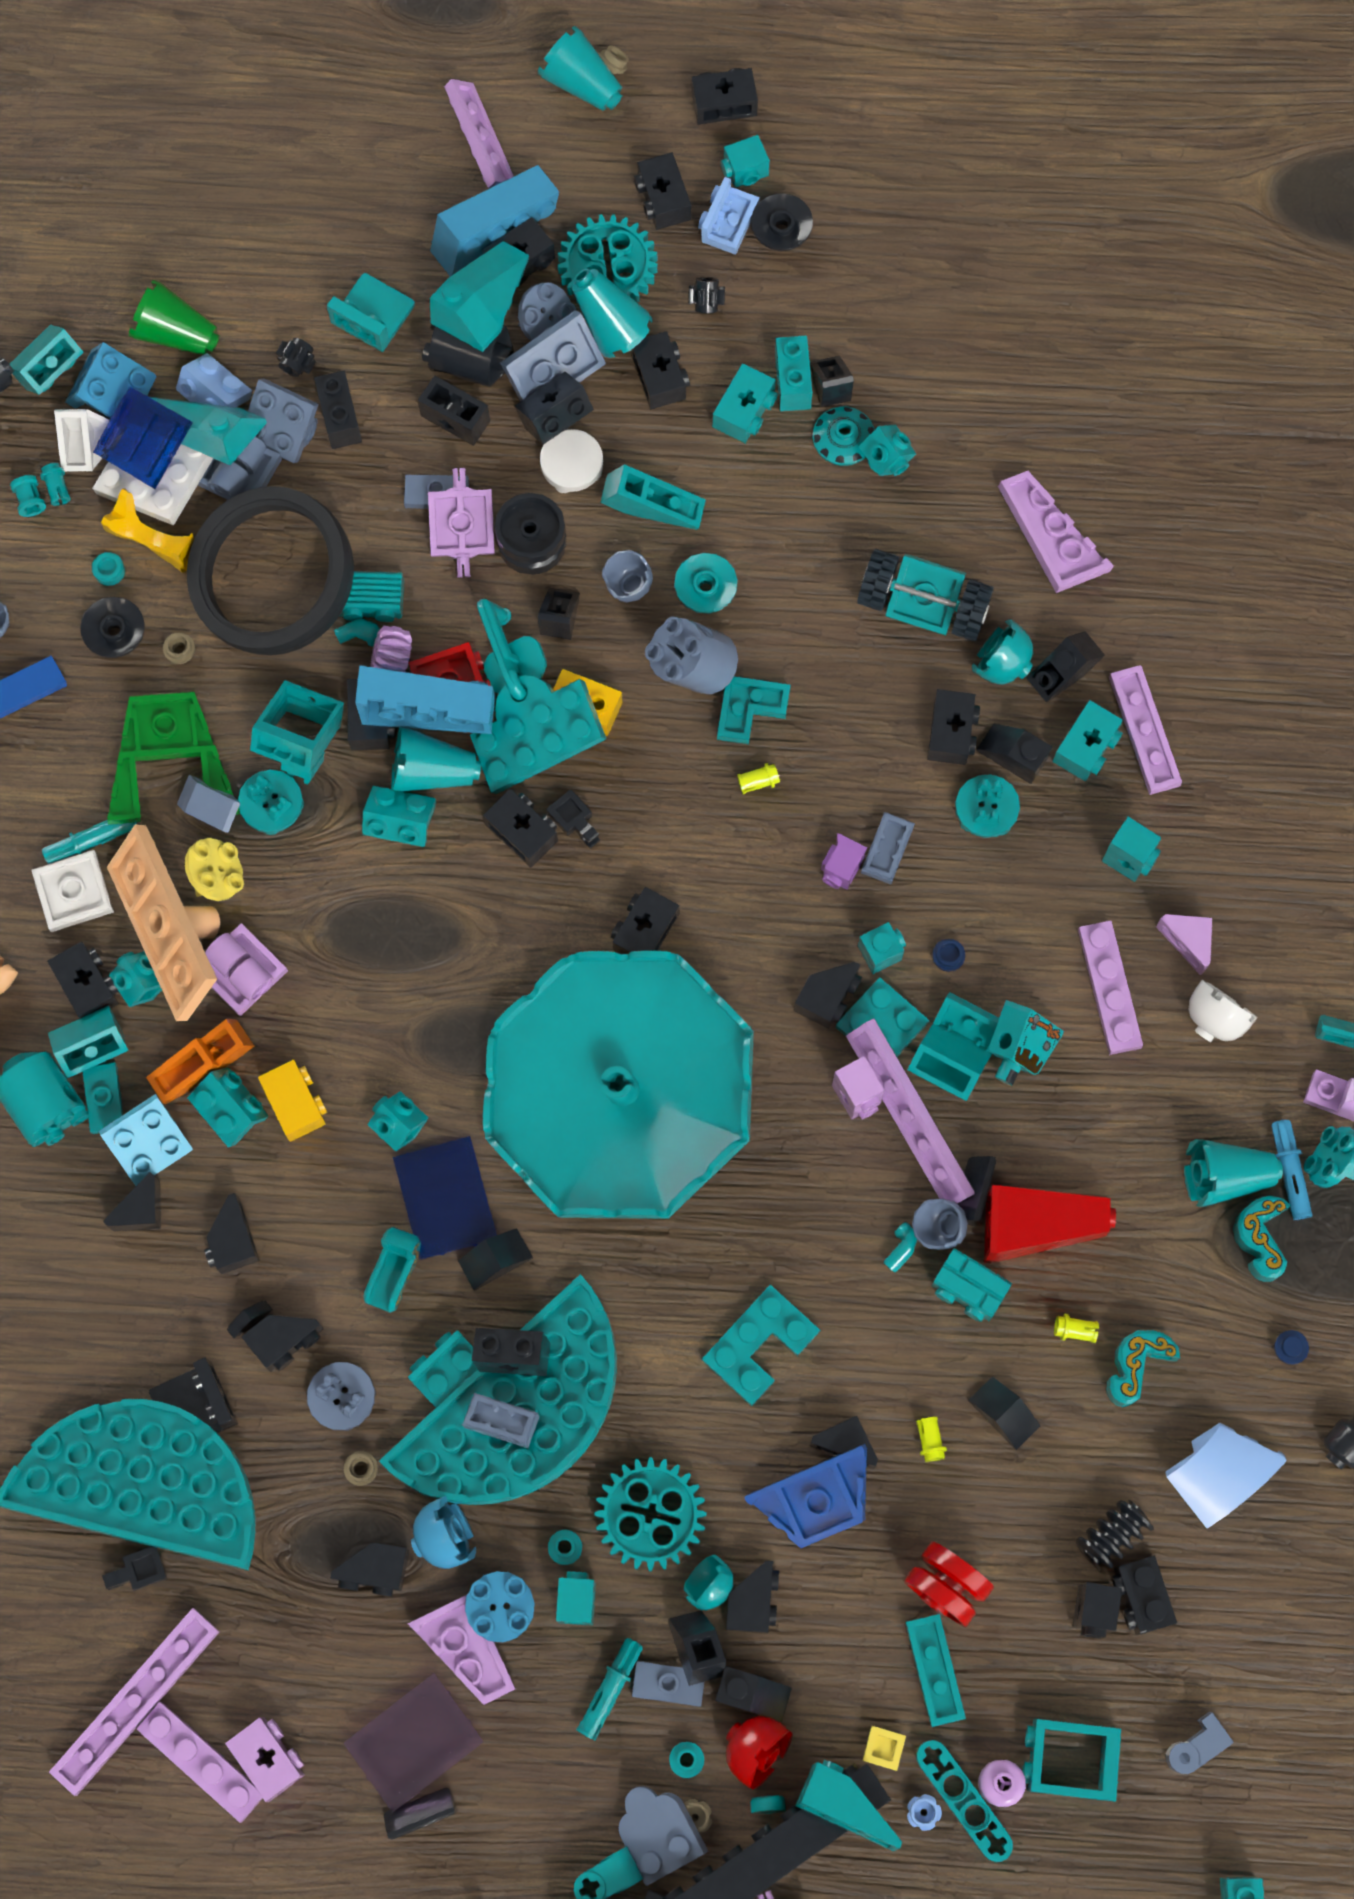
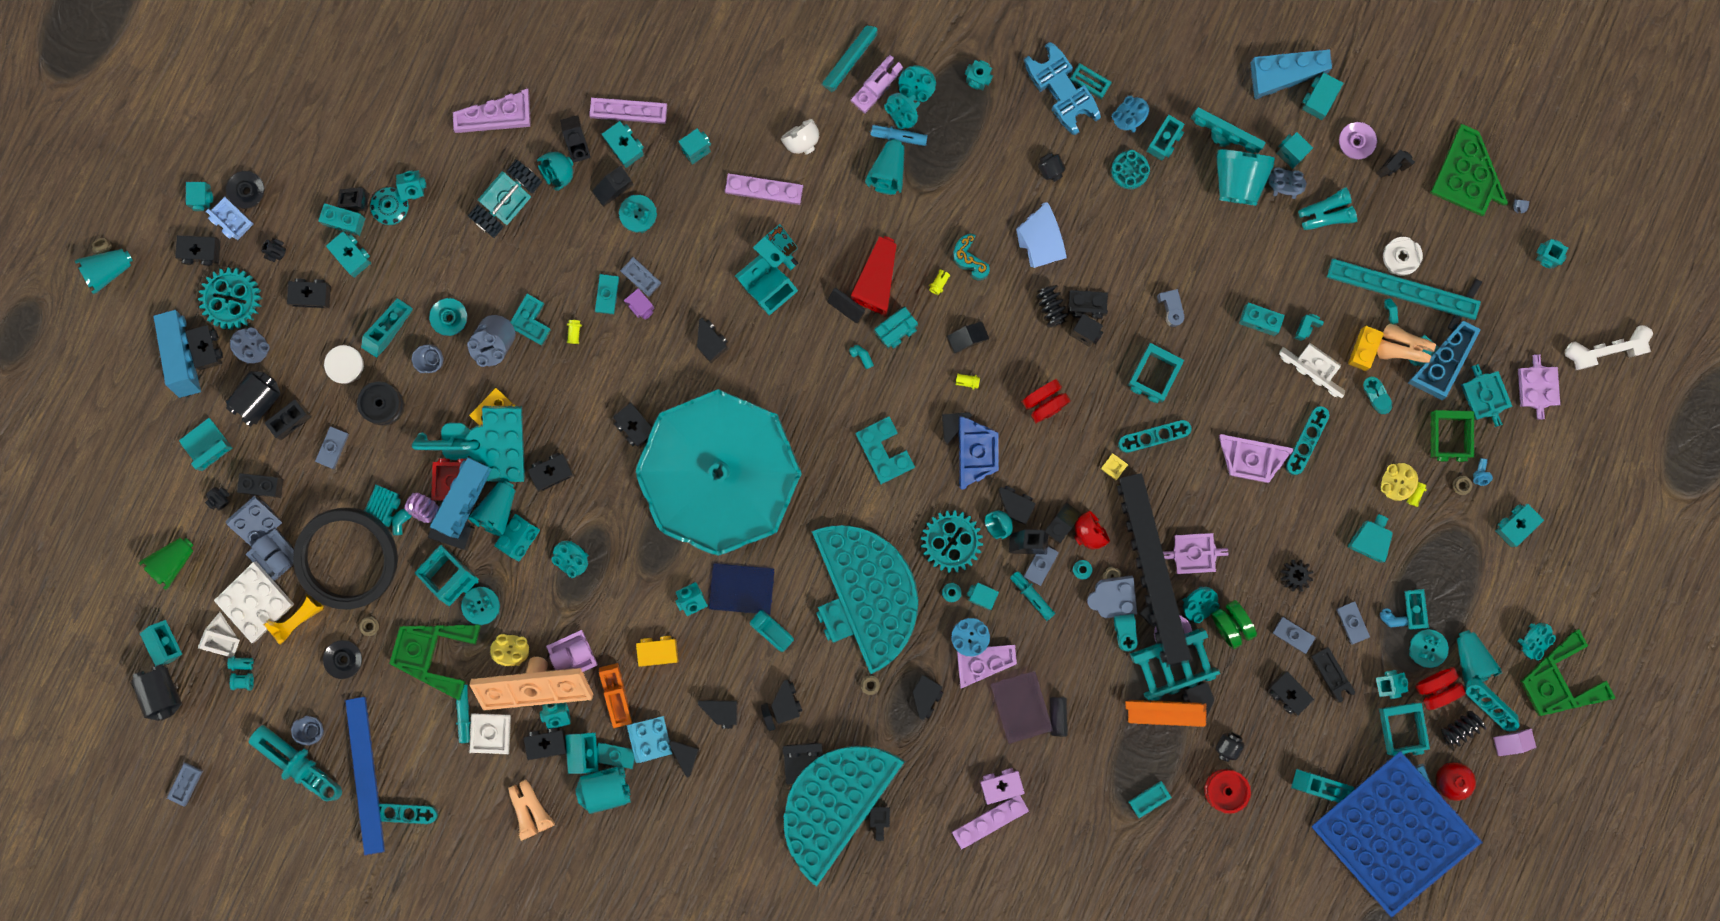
camera: 70 degrees left, 10 degrees up
lavender plate [49,1608,220,1796] -> none
dark azure bracket [65,342,156,428] -> none
teal tile [92,552,125,586] -> none
clear blue piece [93,387,193,489] -> none
teal wedge [128,397,267,465] -> none
light blue bracket [176,353,253,407] -> none
sand blue slope [177,775,240,833] -> none
teal bracket [187,1068,268,1148] -> none
sand blue plate [307,1362,376,1431] -> none
dark azure cylinder [411,1496,476,1569] -> none
lavender plate [428,468,495,578] -> none
teal wedge [430,241,529,352] -> none
lavender plate [444,79,514,189] -> none
black slope [458,1228,533,1291] -> none
sand blue plate [462,1393,540,1448] -> none
black brick [472,1328,551,1376] -> none
sand blue plate [500,310,606,402] -> none
black brick [515,372,594,445] -> none
black slope [538,587,580,640] -> none
black plate [546,789,600,849] -> none
teal cone [572,269,653,358] -> none
black brick [691,68,758,125] -> none
teal tile [750,1795,786,1814] -> none
teal slope [796,1760,902,1851] -> none
lavender brick [832,1056,885,1120] -> none
teal plate [835,977,929,1057] -> none
lavender plate [846,1019,975,1204] -> none
teal brick [857,922,906,974] -> none
teal plate [905,1614,966,1727] -> none
light blue plate [907,1794,942,1831] -> none
sand blue hair [912,1199,968,1250] -> none
black brick [927,689,980,765] -> none
dark blue plate [932,939,965,972] -> none
lavender head [978,1760,1026,1807] -> none
lavender slope [1156,914,1212,975] -> none
teal animal [1233,1196,1291,1282] -> none
dark blue plate [1274,1330,1309,1365] -> none
none -> teal plate [552,541,589,578]
none -> teal plate [595,274,619,315]

